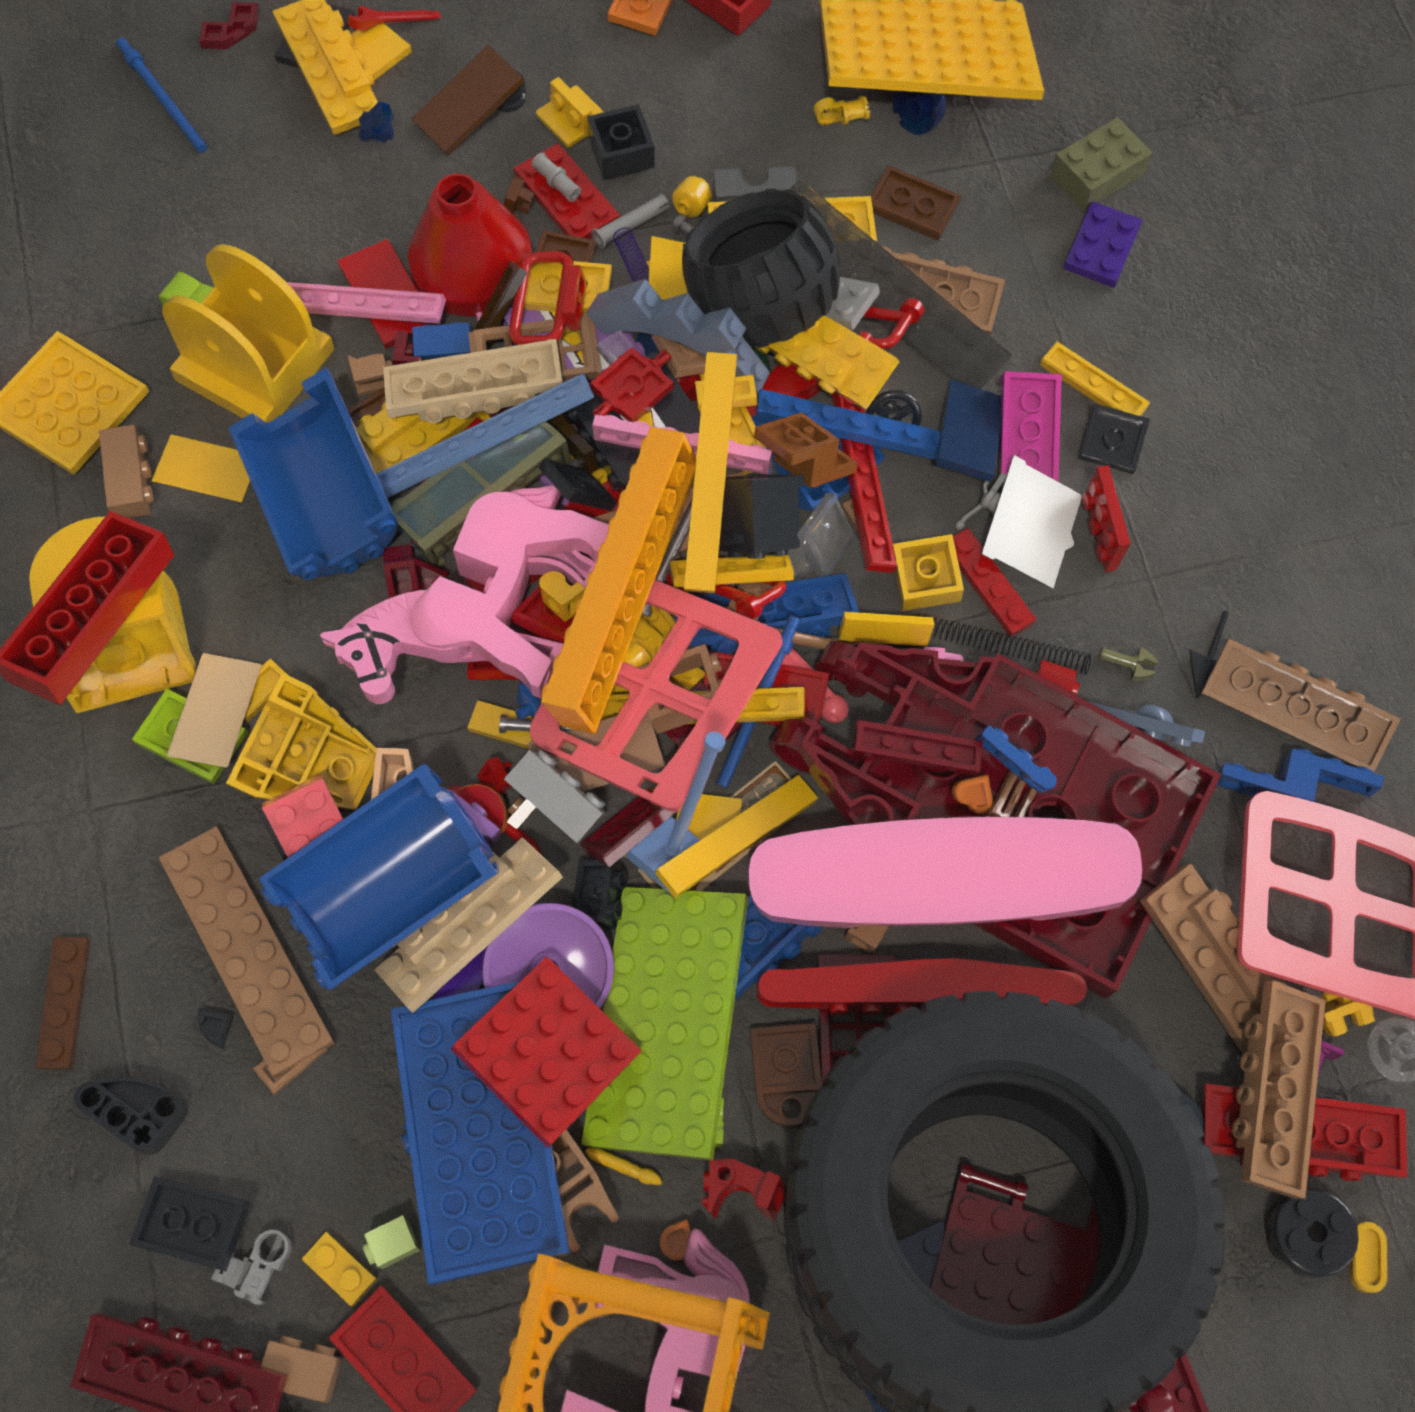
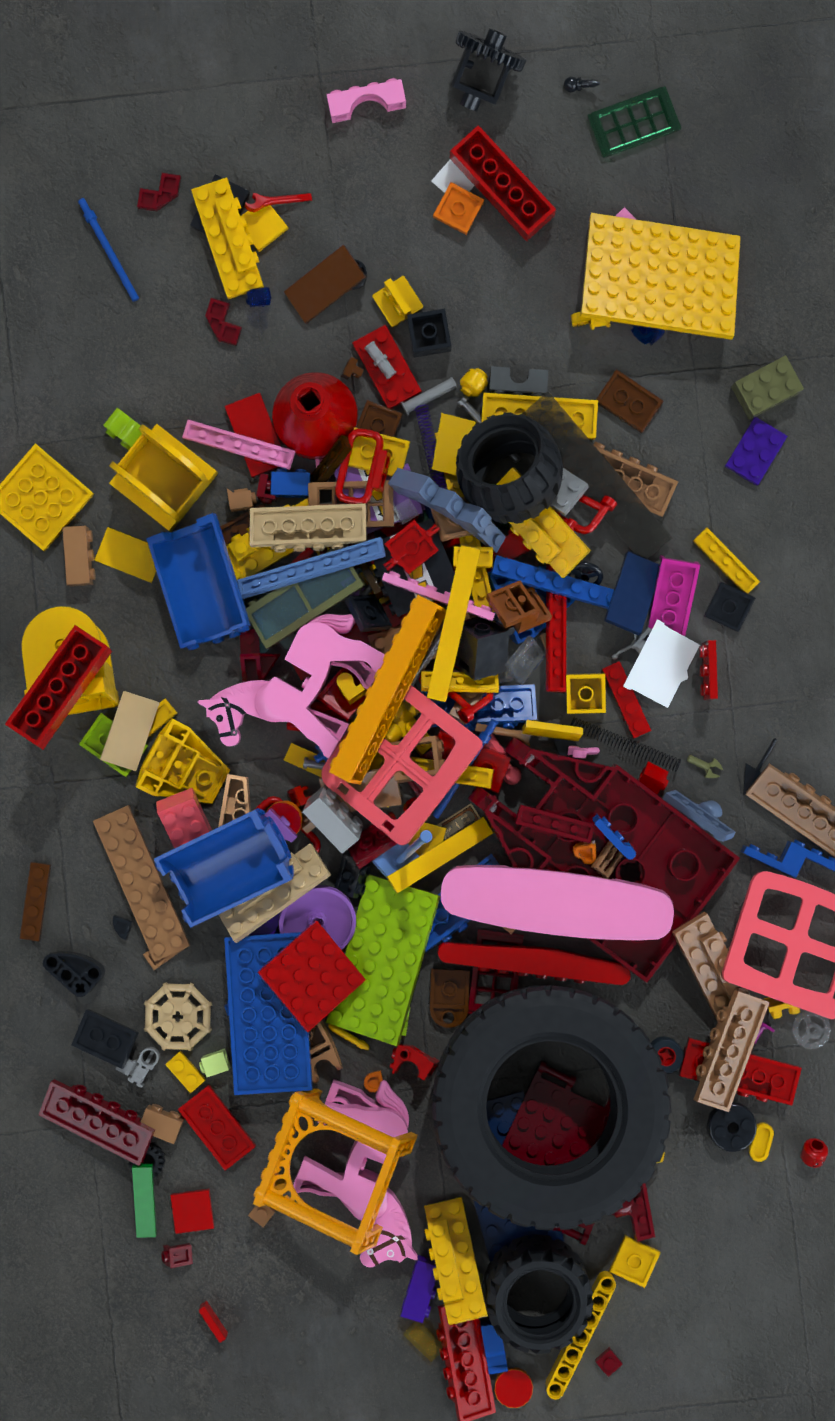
camera: 10 degrees right, 20 degrees up
none -> tan plate [143,982,212,1051]
none -> dark red tile [205,298,242,346]

